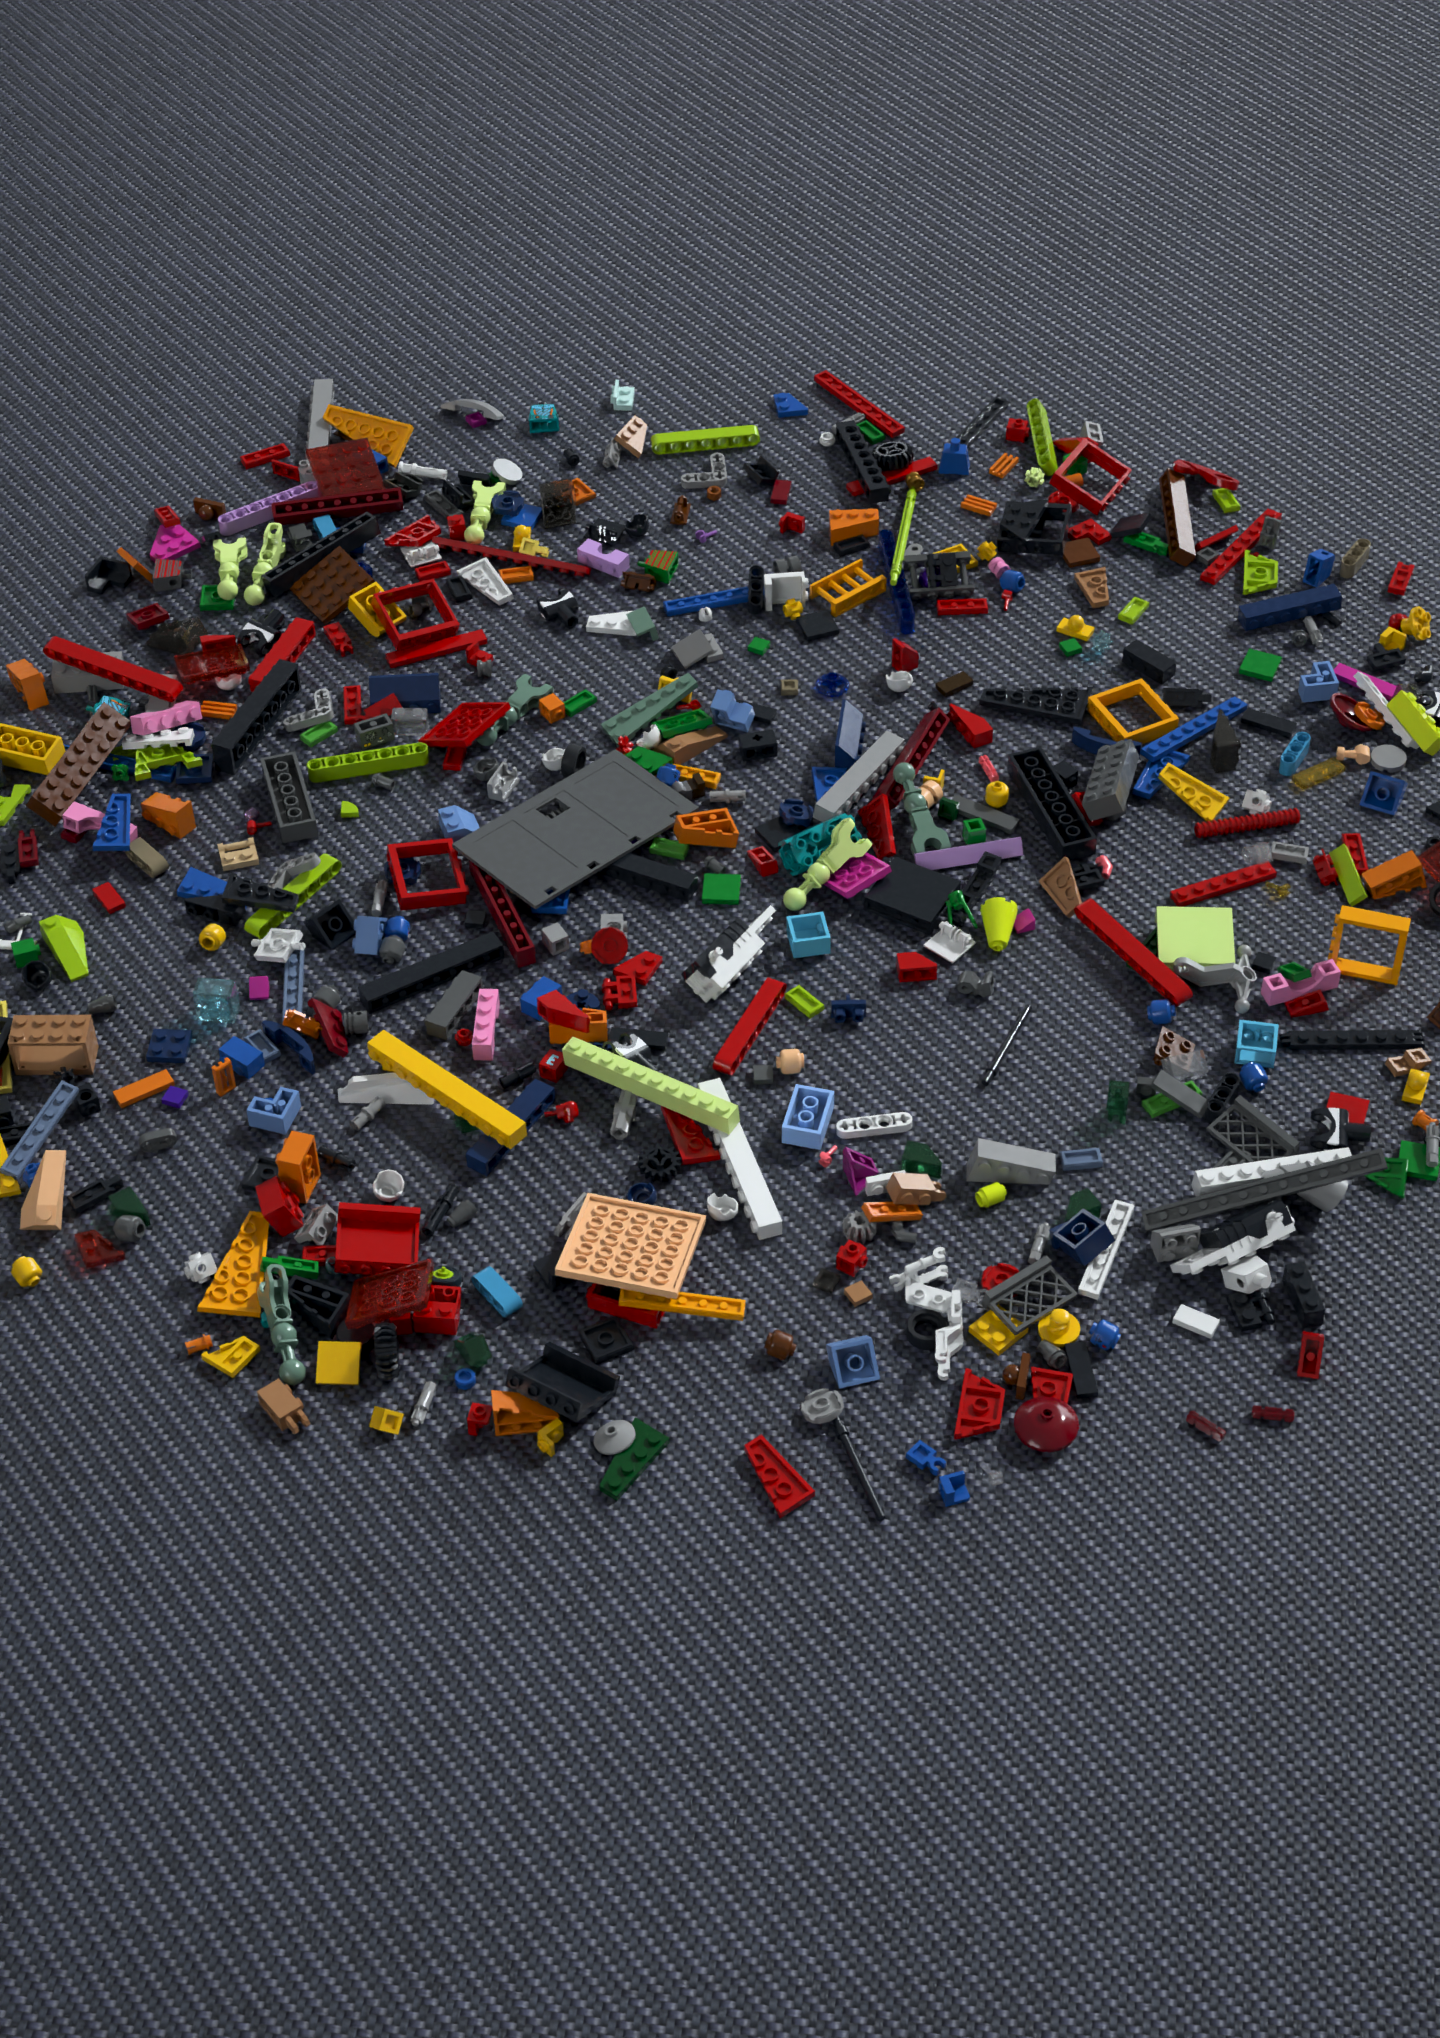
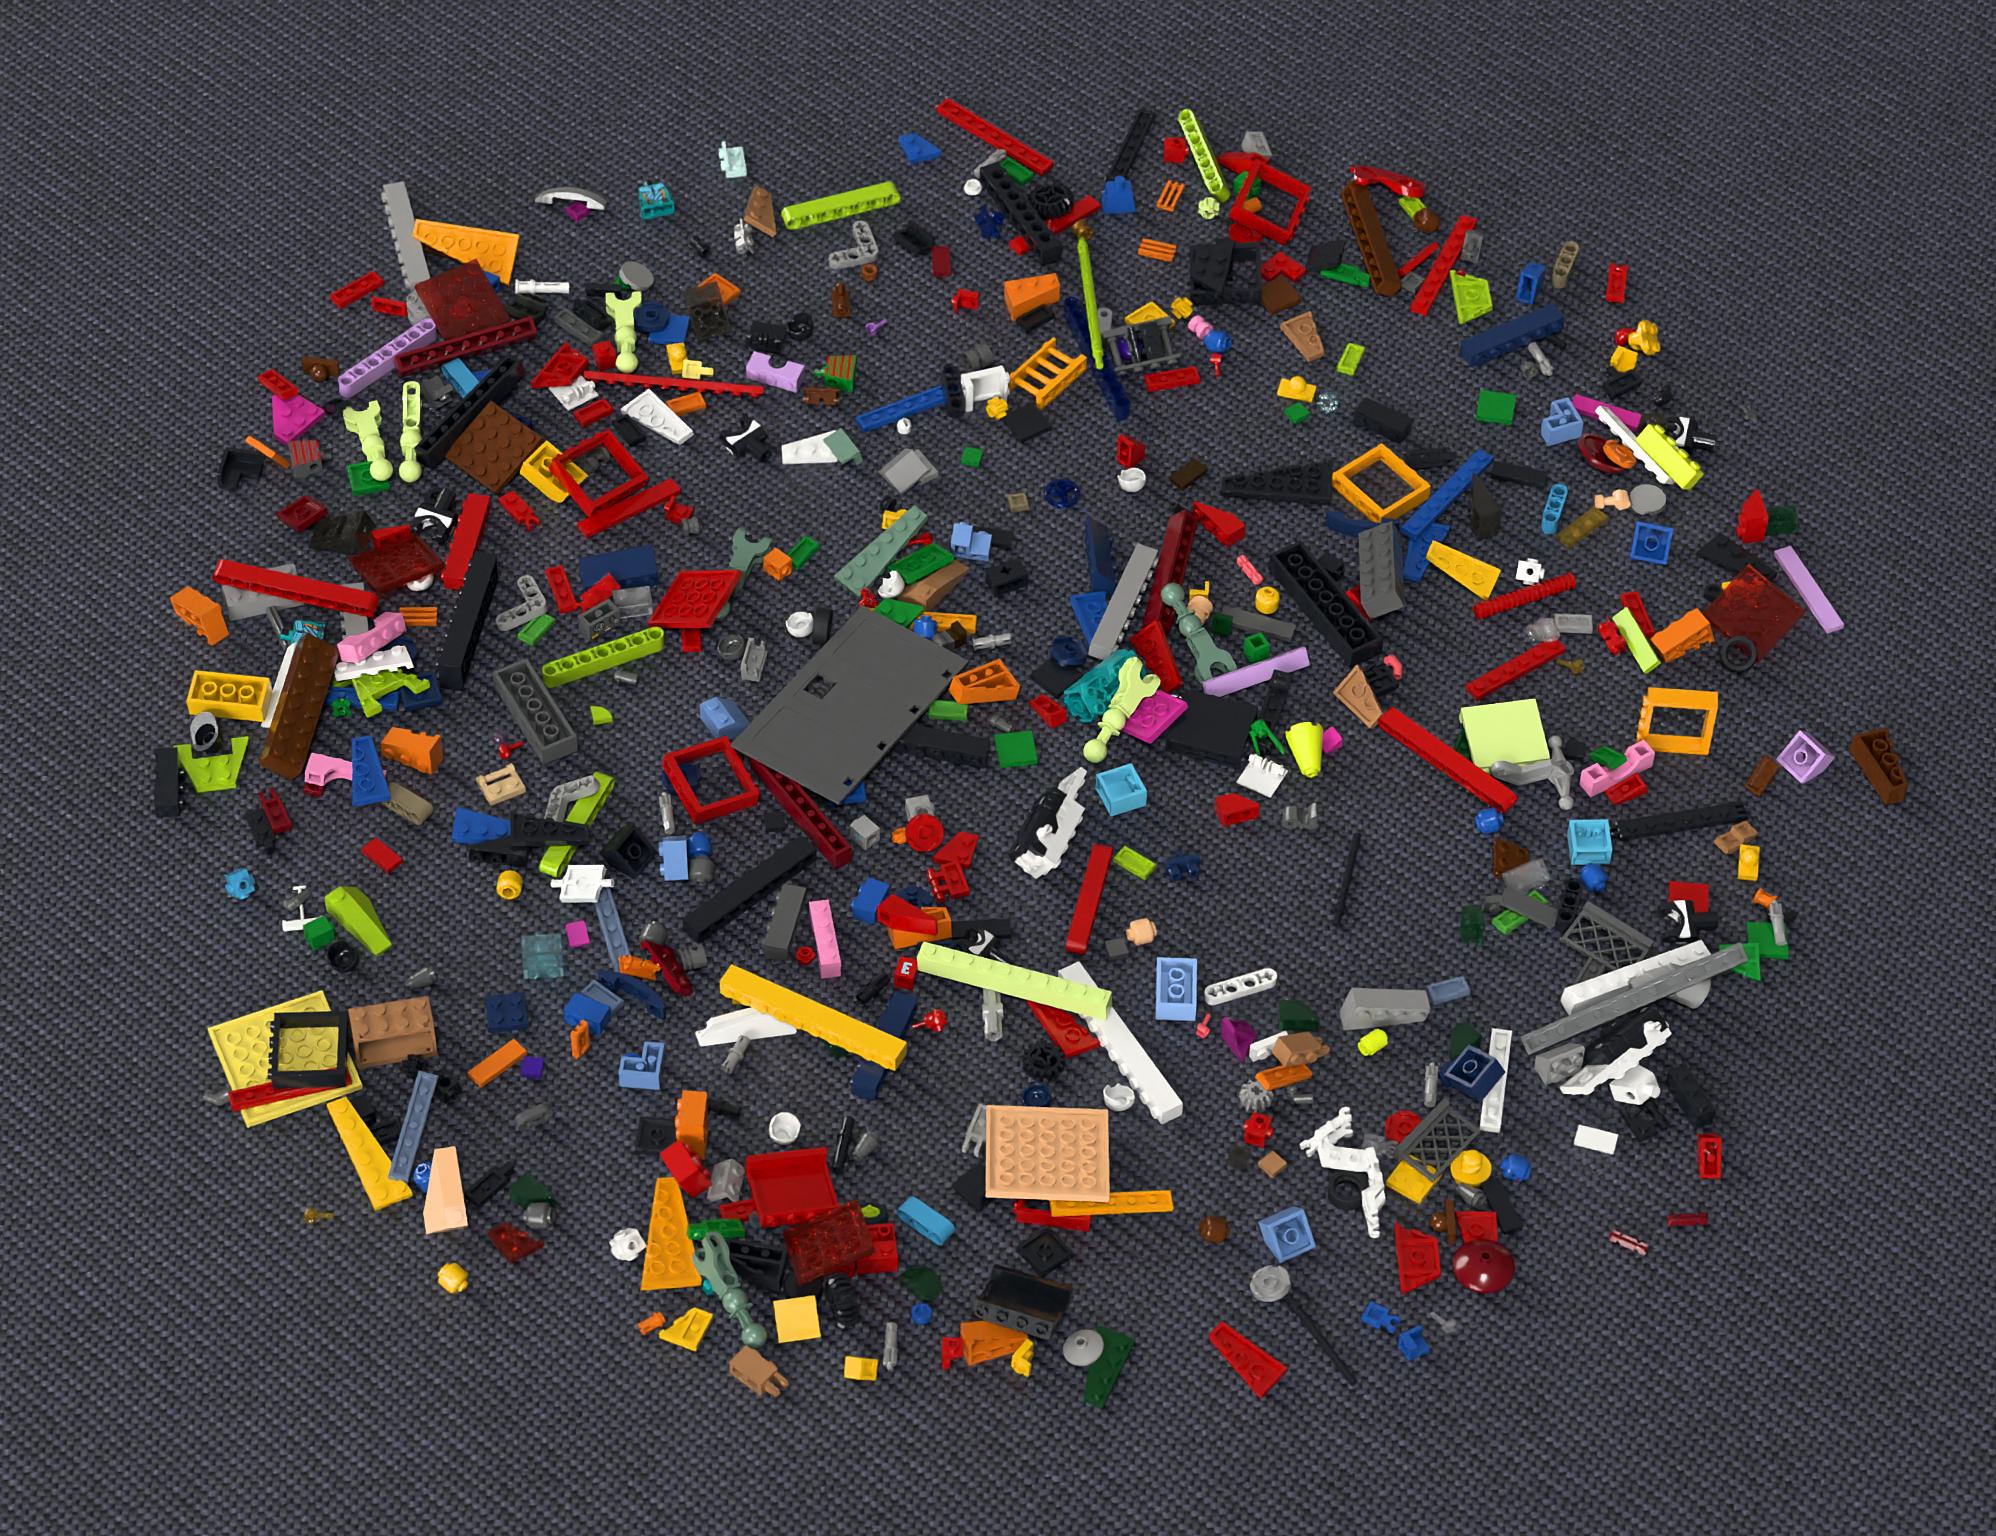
camera: 15 degrees left, 5 degrees up
none -> clear blue hips [974,205,1005,239]
none -> reddish brown head [1413,208,1440,234]

